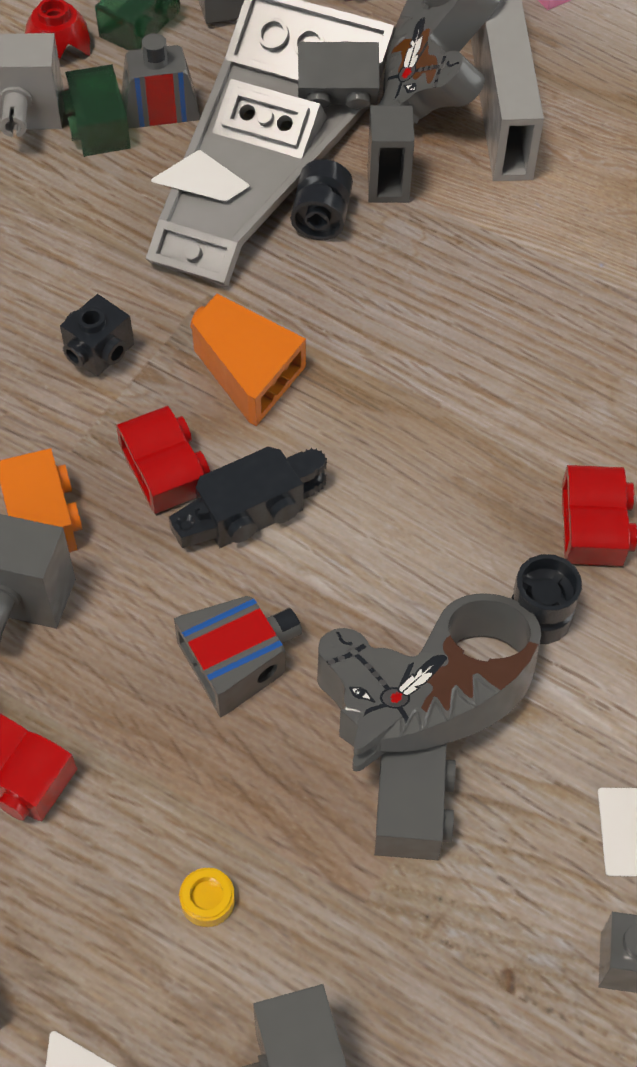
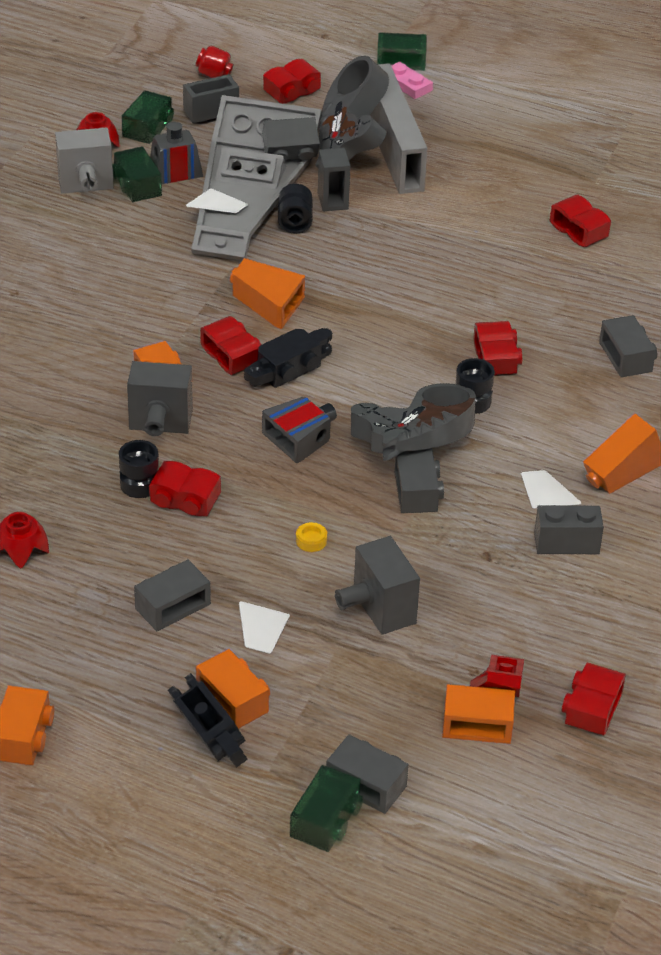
camera: 10 degrees left, 15 degrees down
black brick [60,294,134,376] -> none

